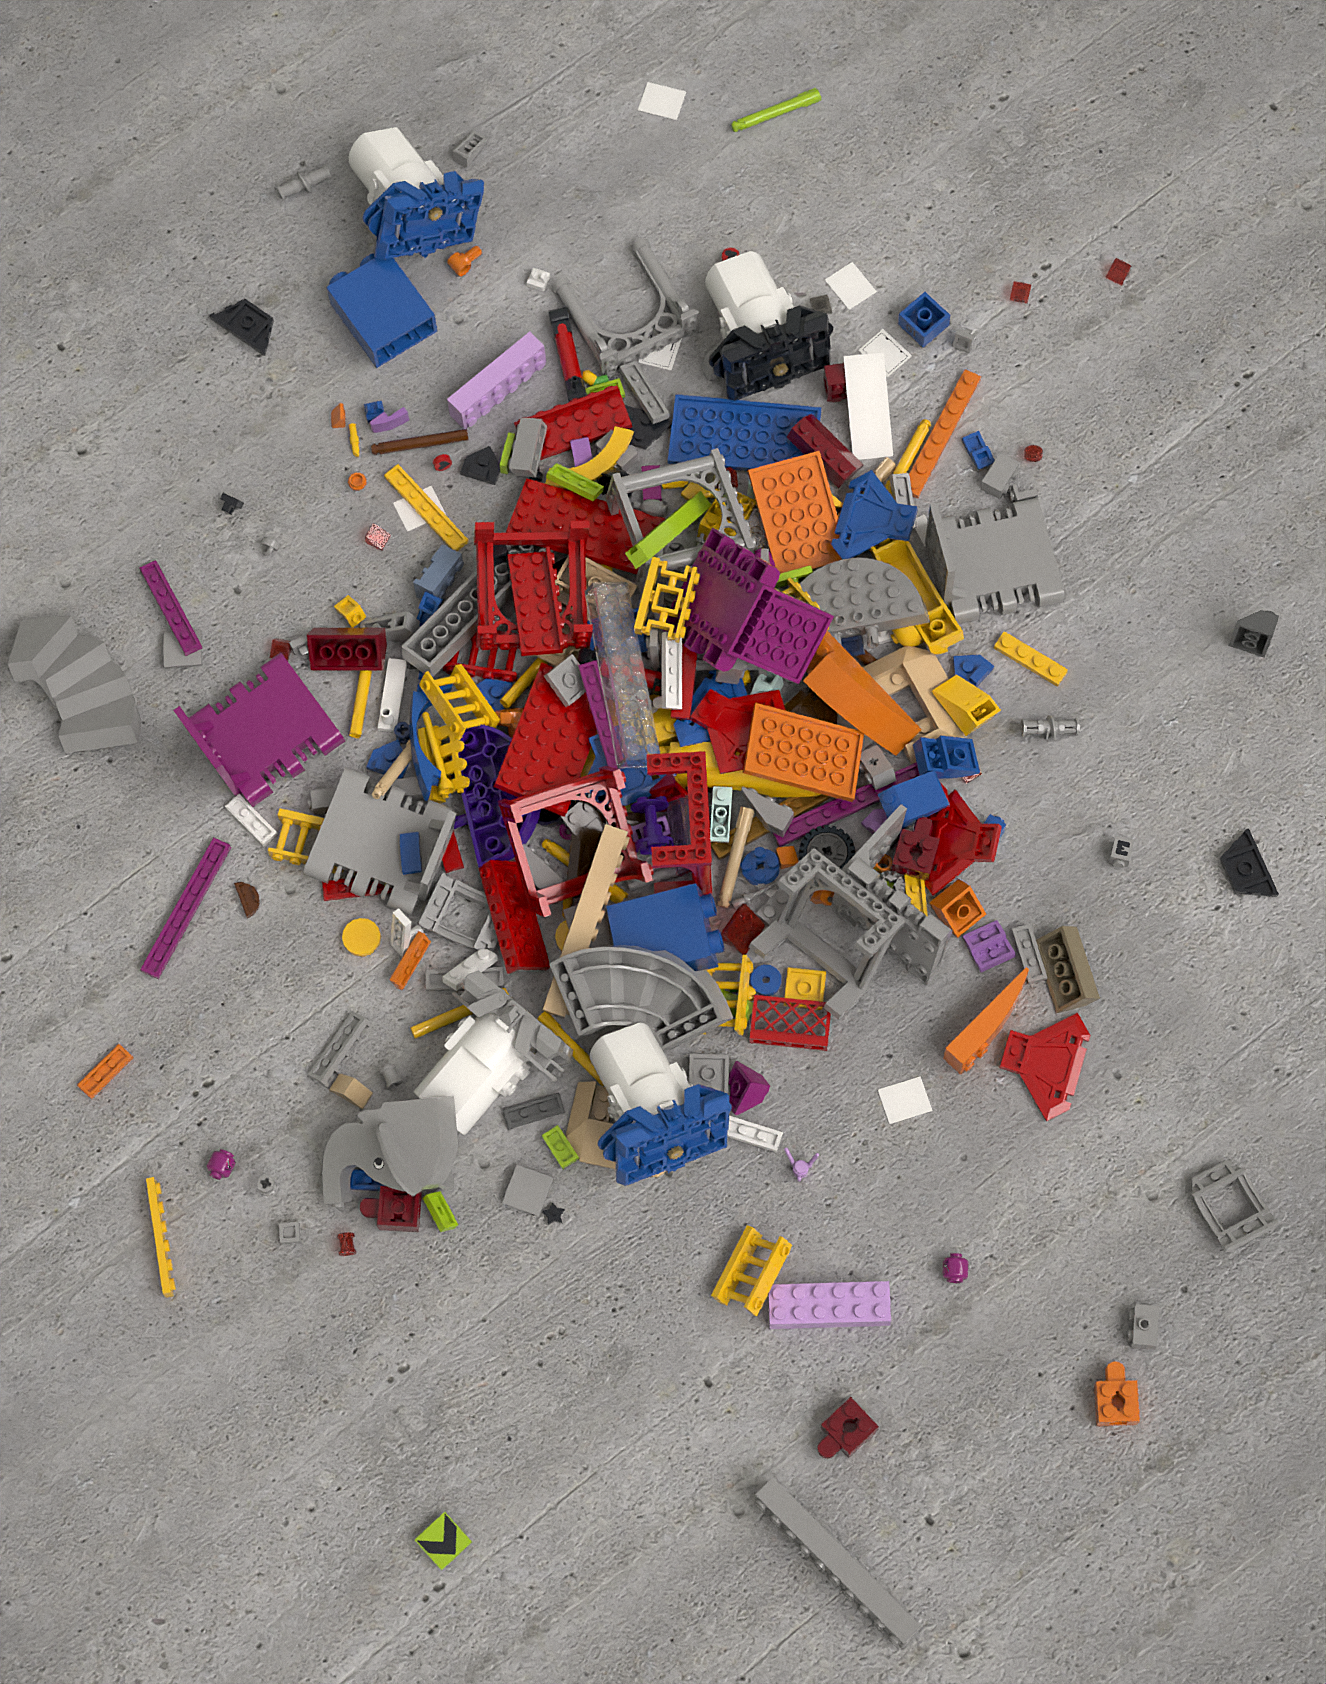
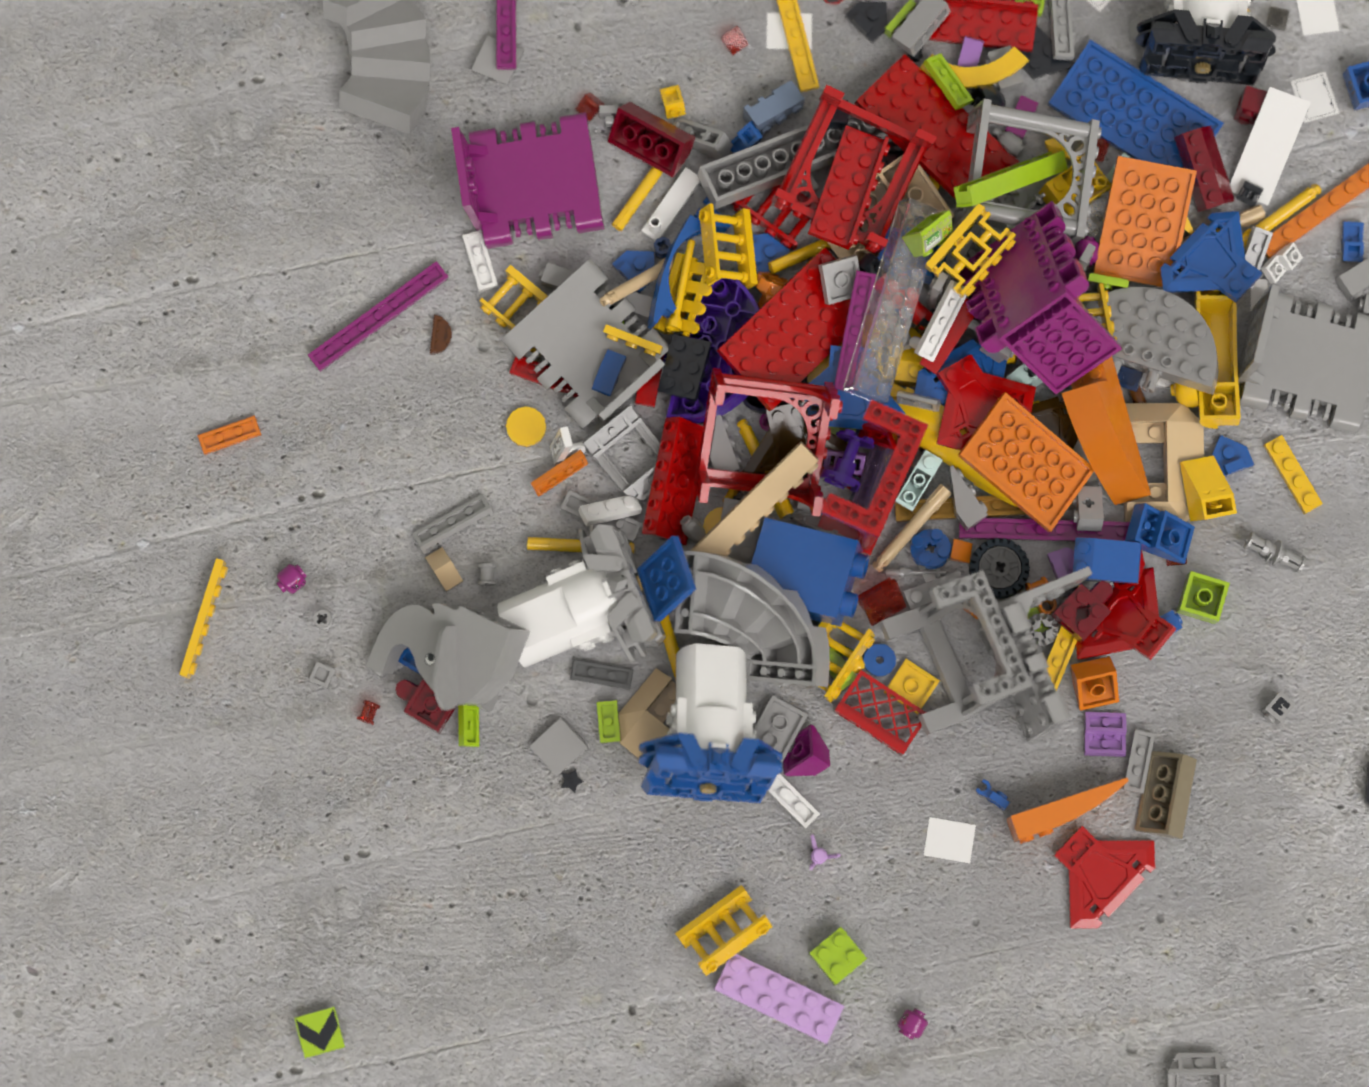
camera: 20 degrees right, 10 degrees up
none -> yellow plate [603,324,664,357]
none -> blue plate [637,536,696,621]
none -> black plate [657,334,713,401]
none -> light grey plant [680,515,706,542]
none -> lime brick [808,927,867,986]
none -> light grey slope [897,390,941,412]
none -> lime slope [902,210,953,257]
none -> blue plate [975,779,1010,811]
none -> lime brick [1176,571,1230,624]
none -> black tile [1236,180,1264,207]
none -> white slope [1261,242,1303,284]

